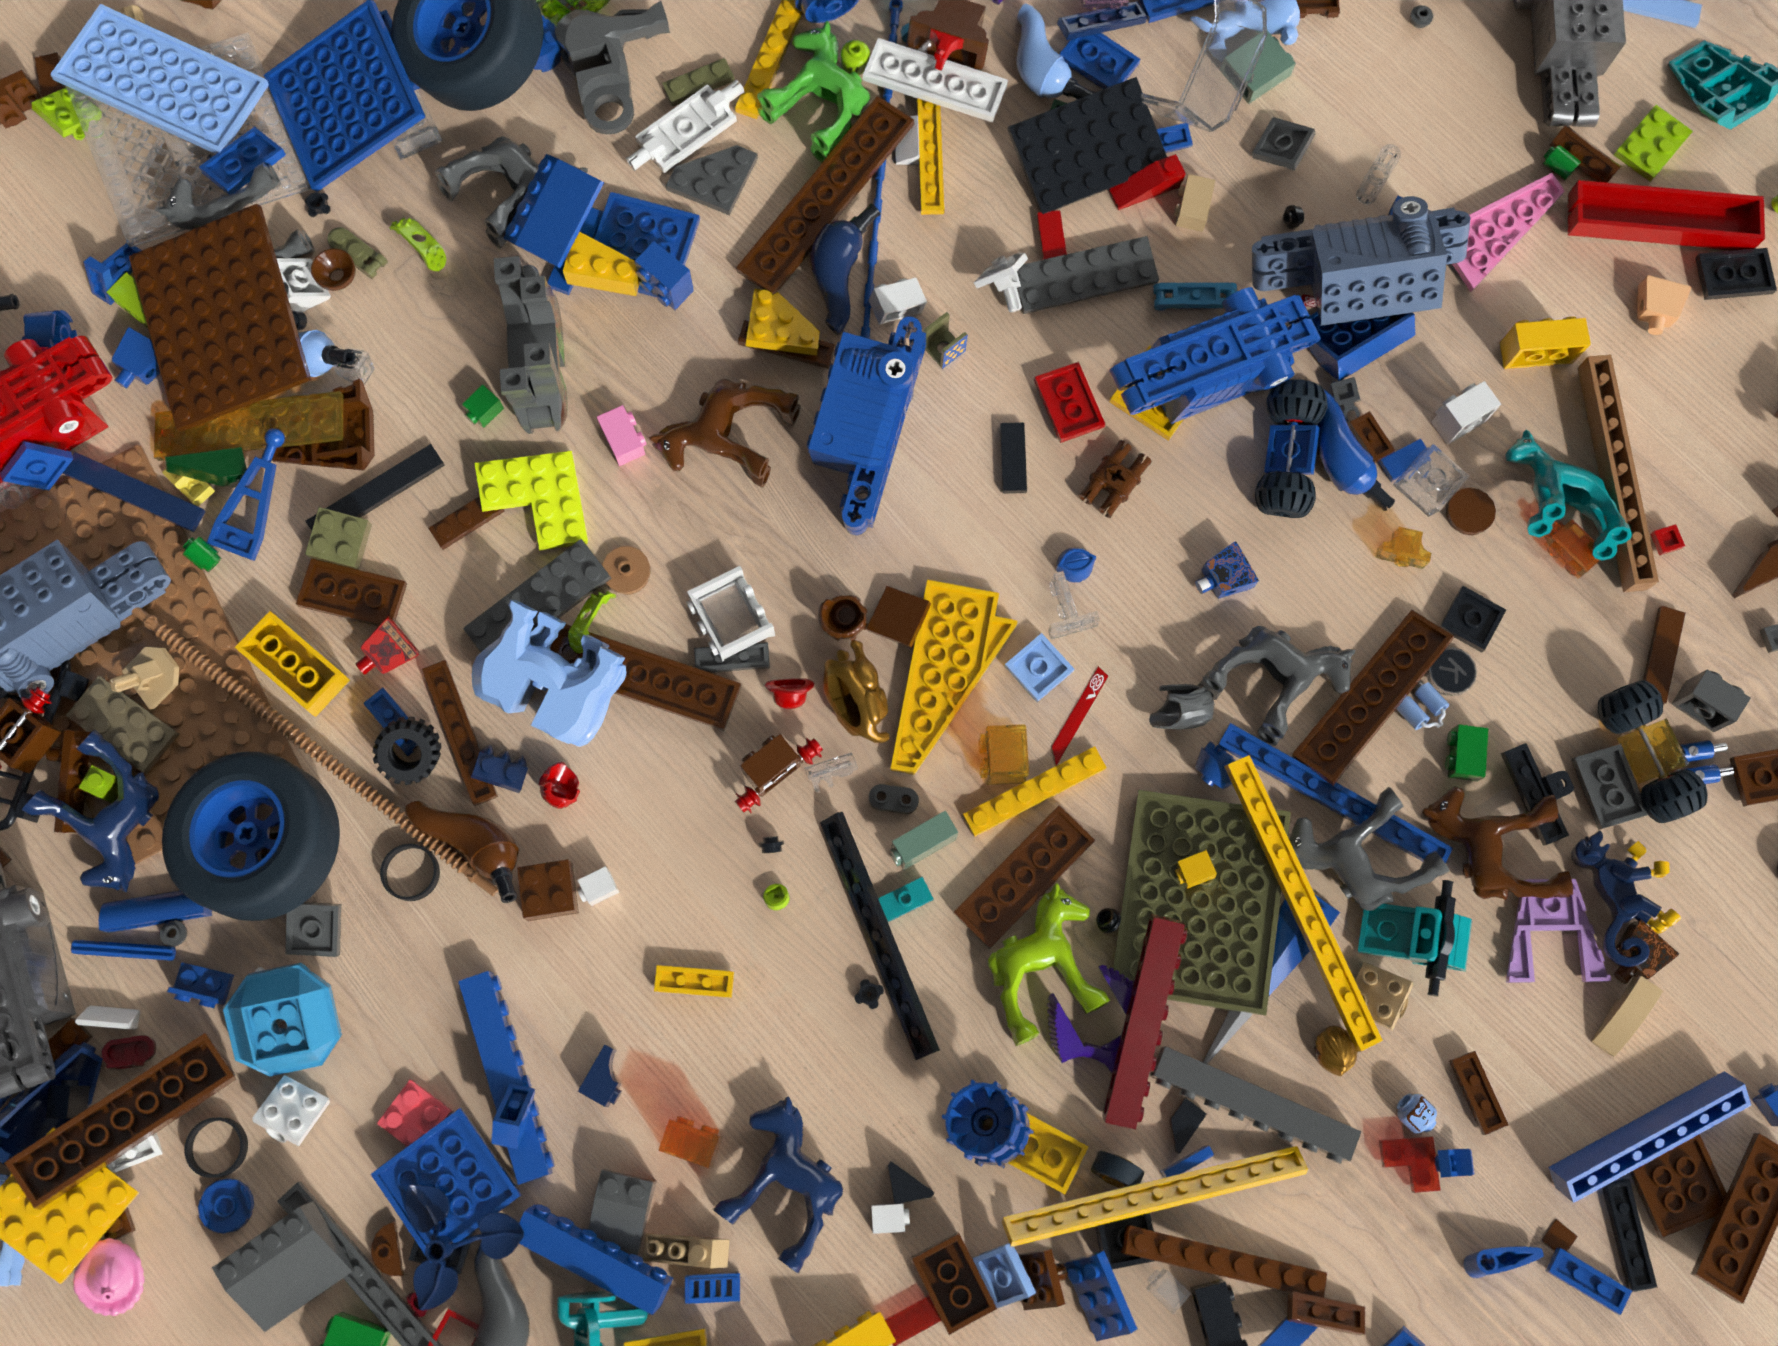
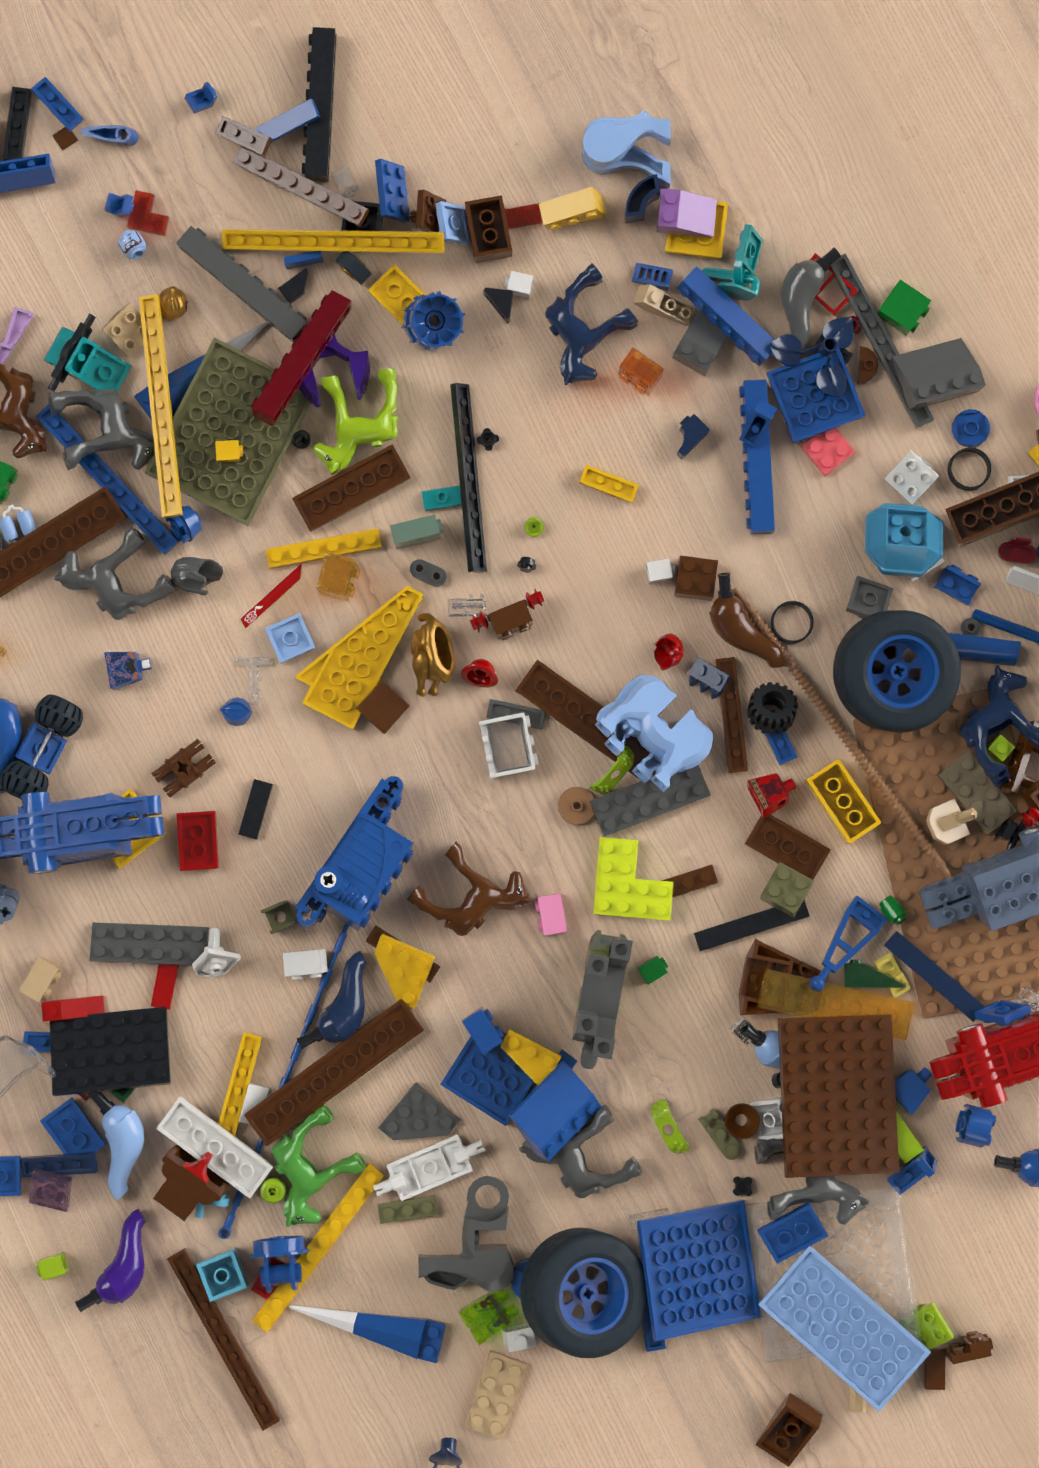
camera: 160 degrees left, 10 degrees up
reddish brown hair [818,595,868,641] -> none
dark azure plate [1153,283,1237,310] -> none
reddish brown plate [1449,1051,1509,1135] -> none

